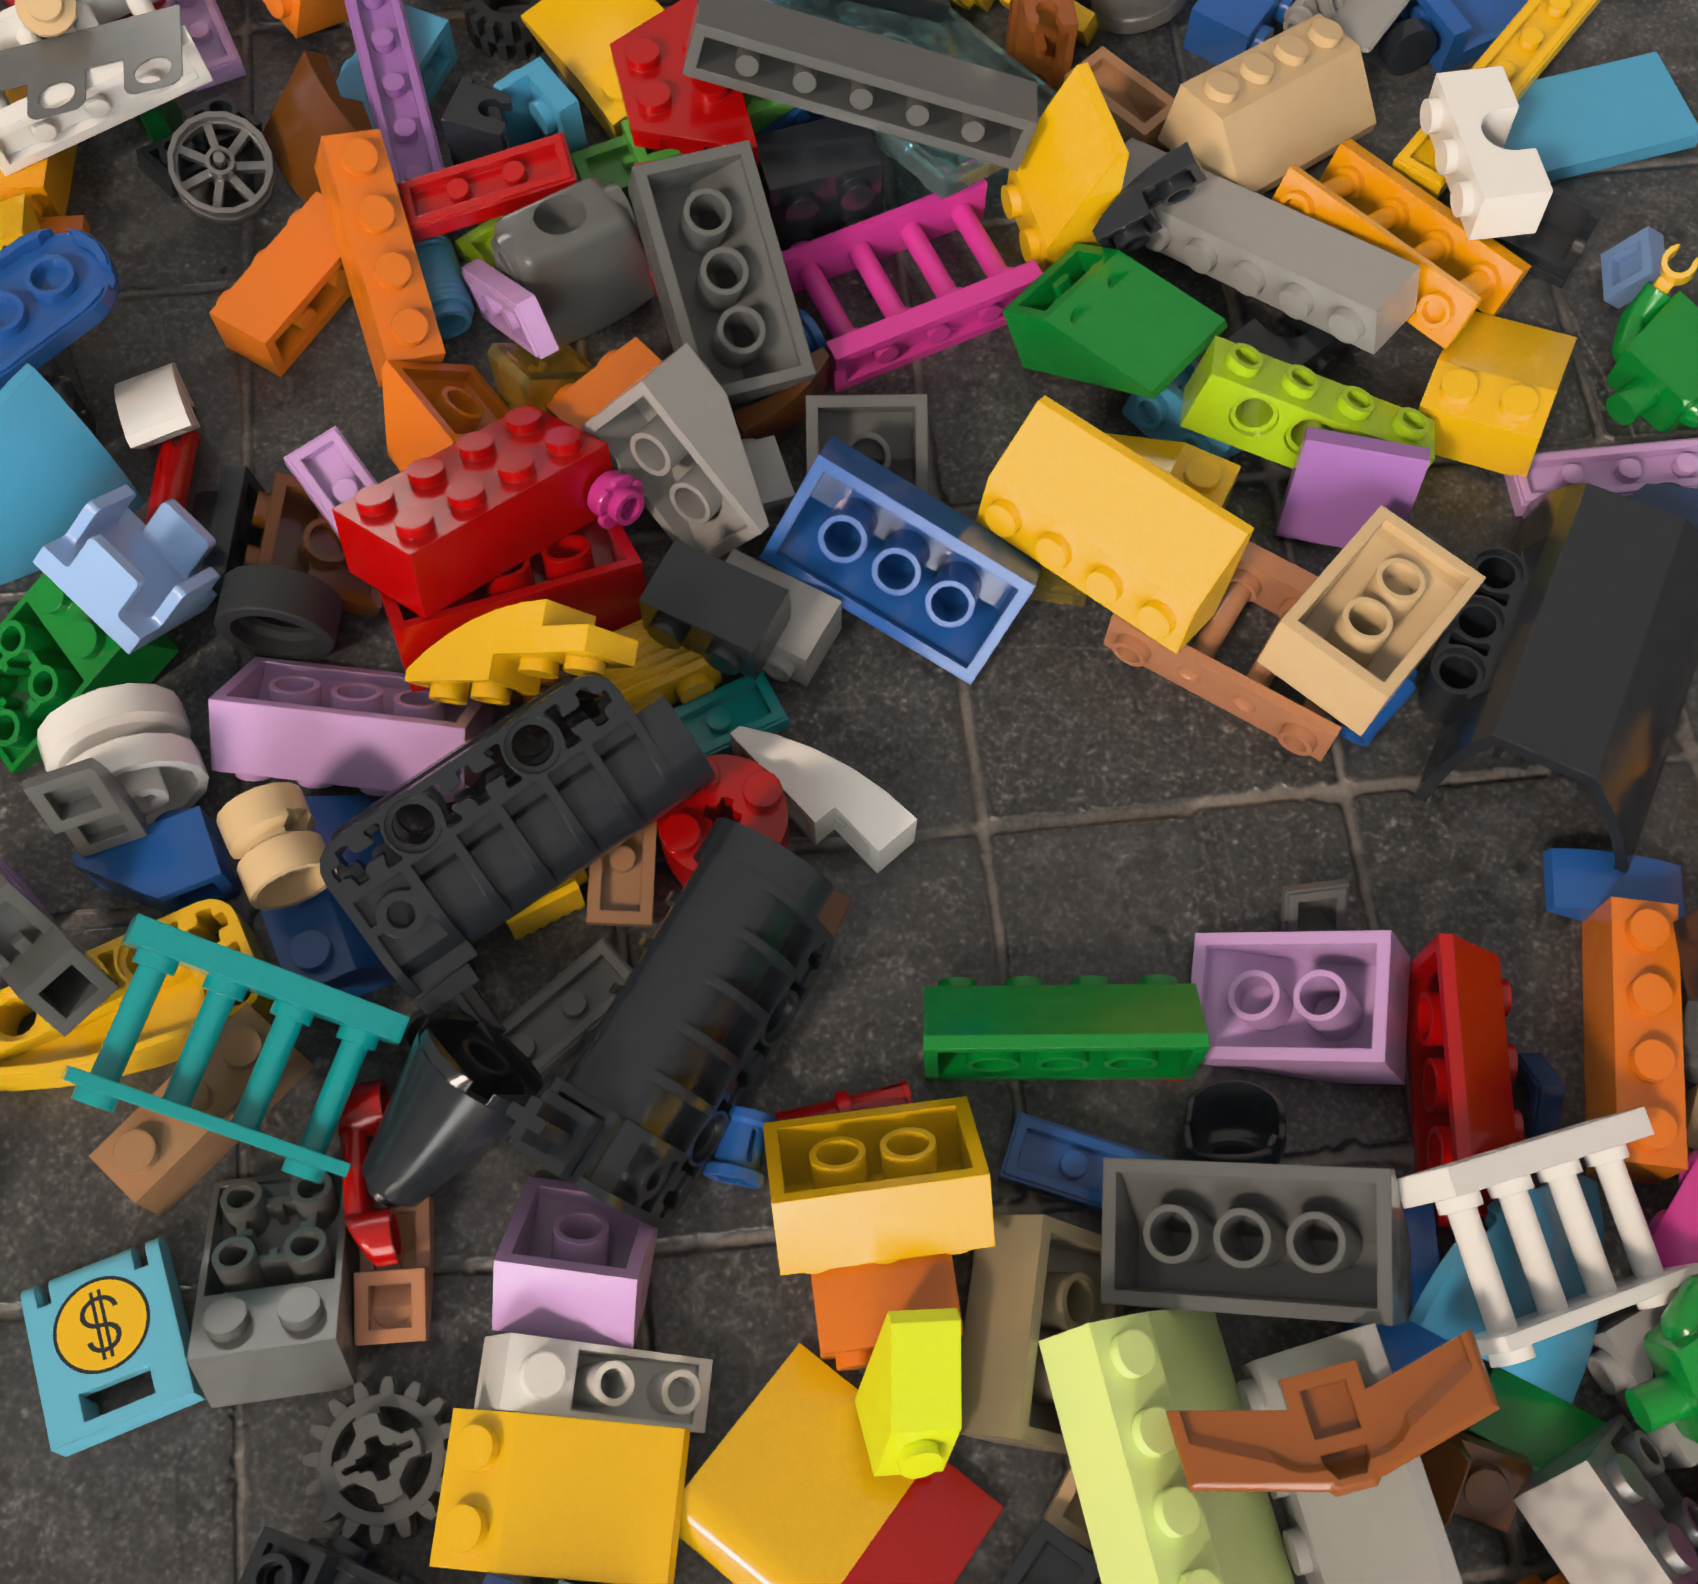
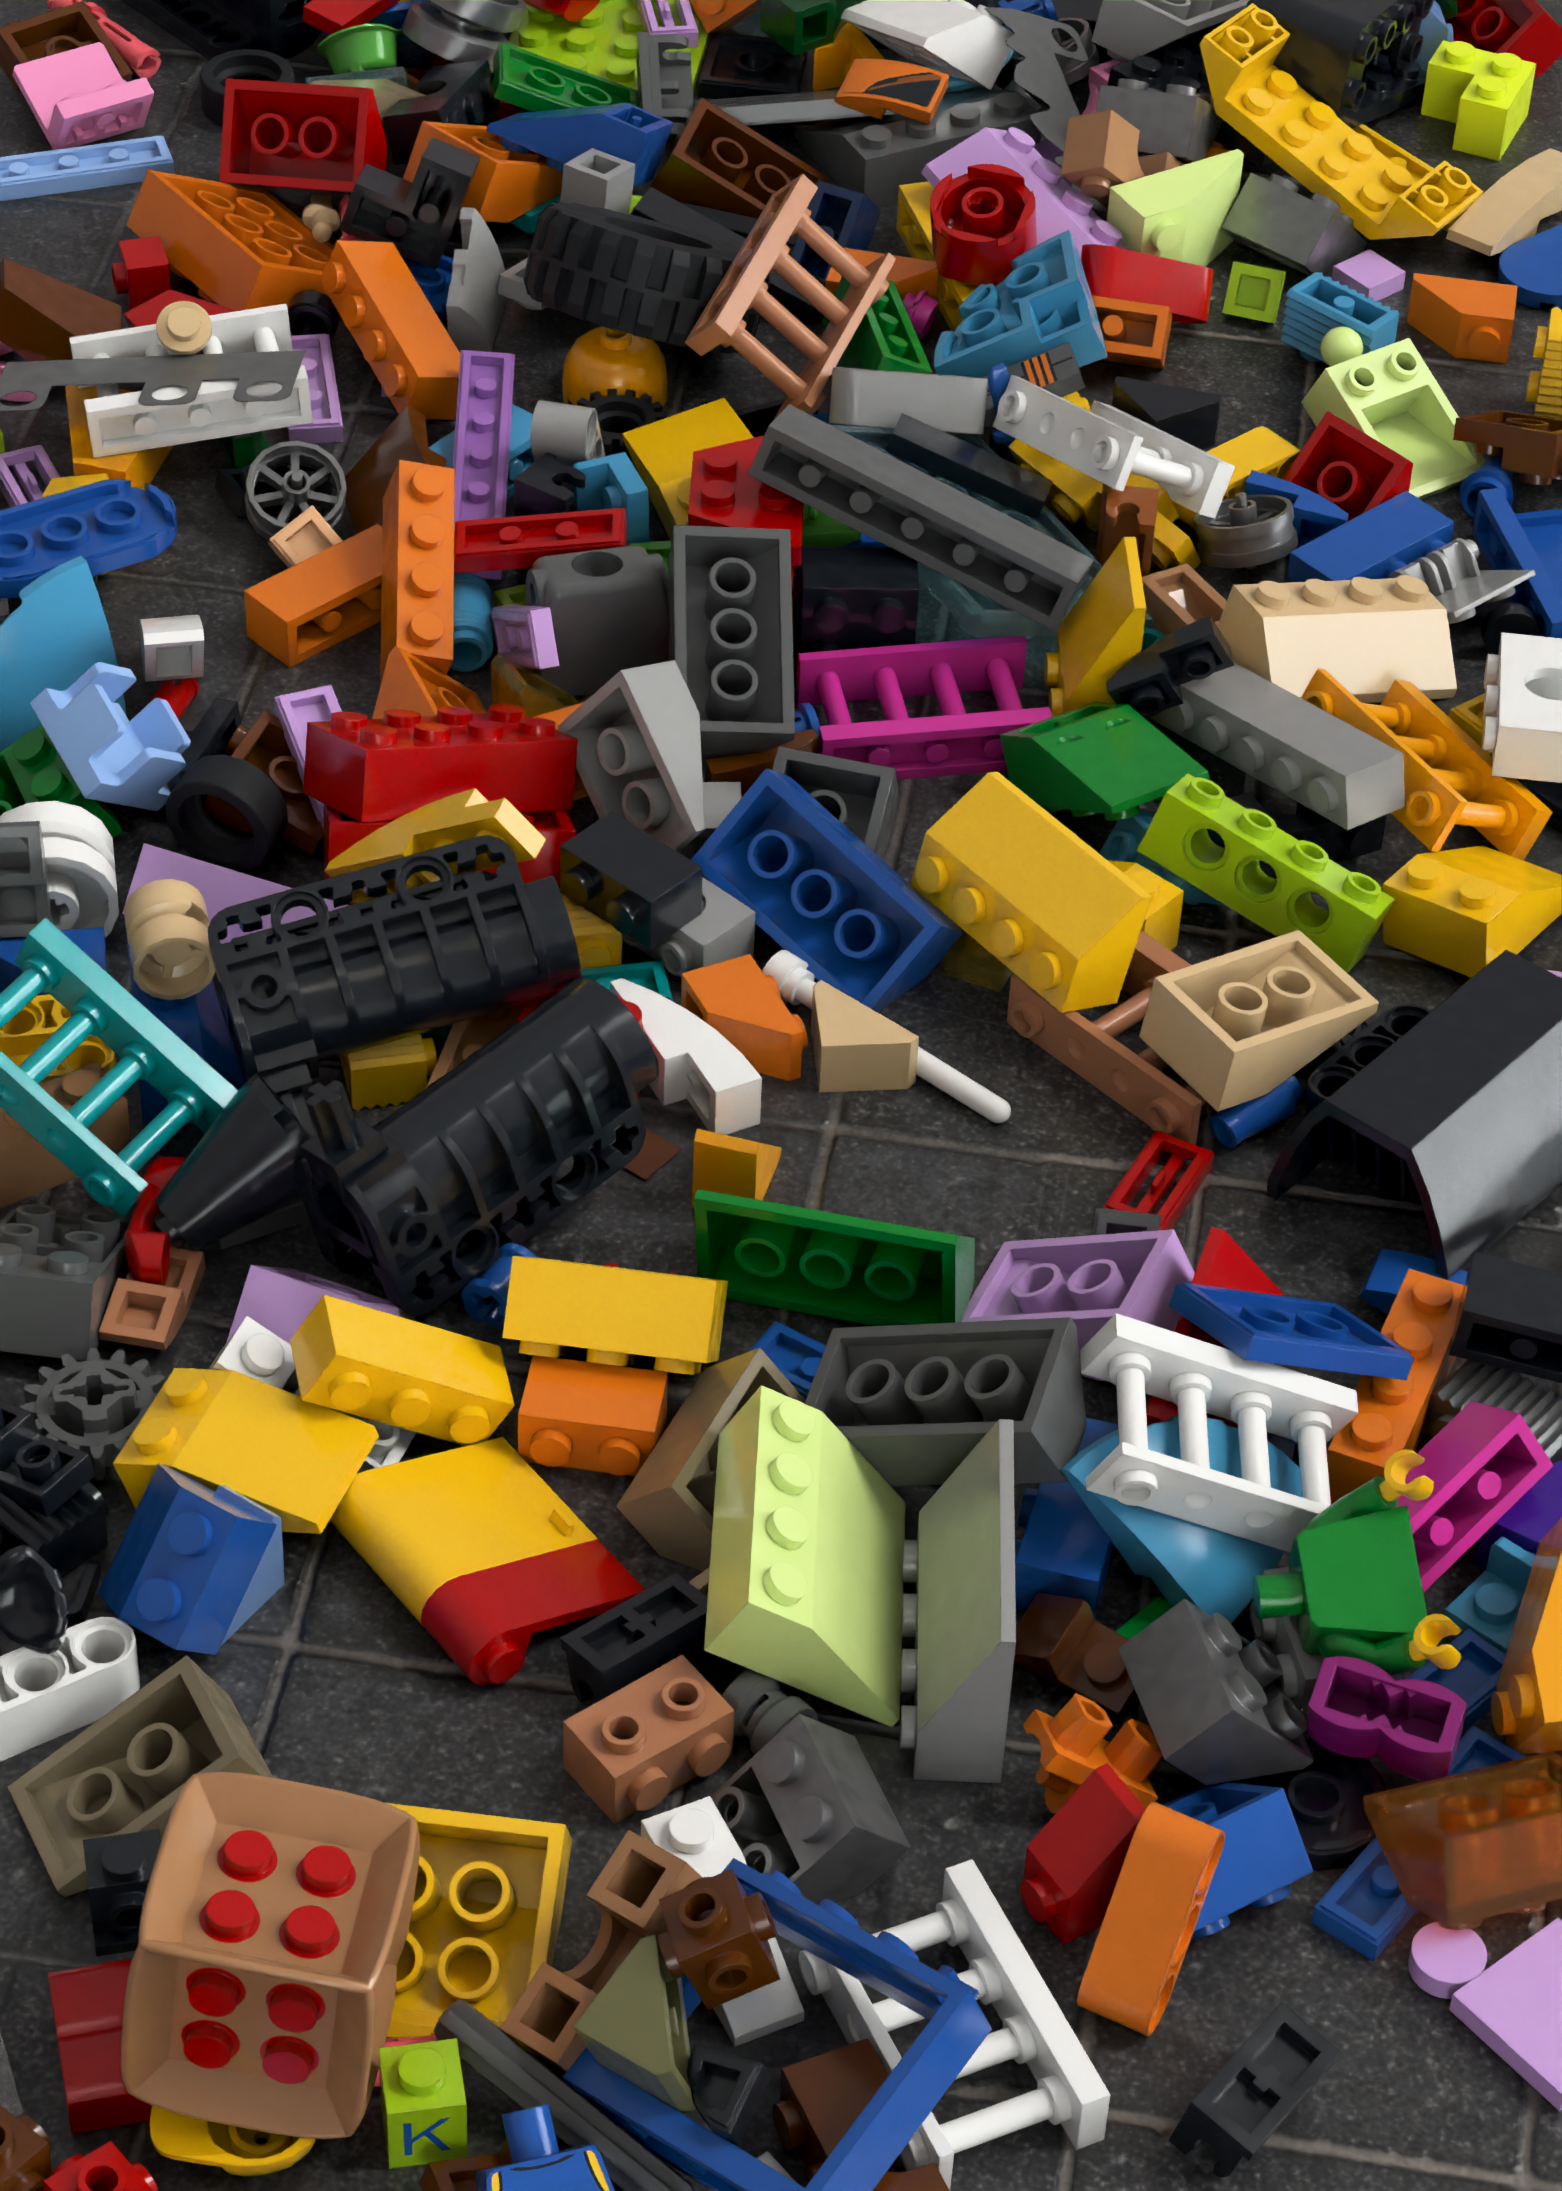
camera: 15 degrees right, 25 degrees down
dark pink plate [587,470,645,530] -> none
neon yellow slope [854,1308,962,1479] -> none
dark orange plate [1166,1328,1500,1497] -> none
medium lavender tile [1275,426,1430,548] -> none
none -> light nougat tile [268,505,342,568]
none -> yellow brick [290,1295,515,1446]
none -> light grey beam [530,400,605,508]
none -> orange slope [681,954,808,1081]
none -> light orange slope [692,1129,782,1208]
none -> white piece [762,950,1011,1123]
none -> tan slope [811,980,919,1093]
none -> red tile [1103,1130,1214,1230]
none -> blue tile [1169,1282,1414,1380]

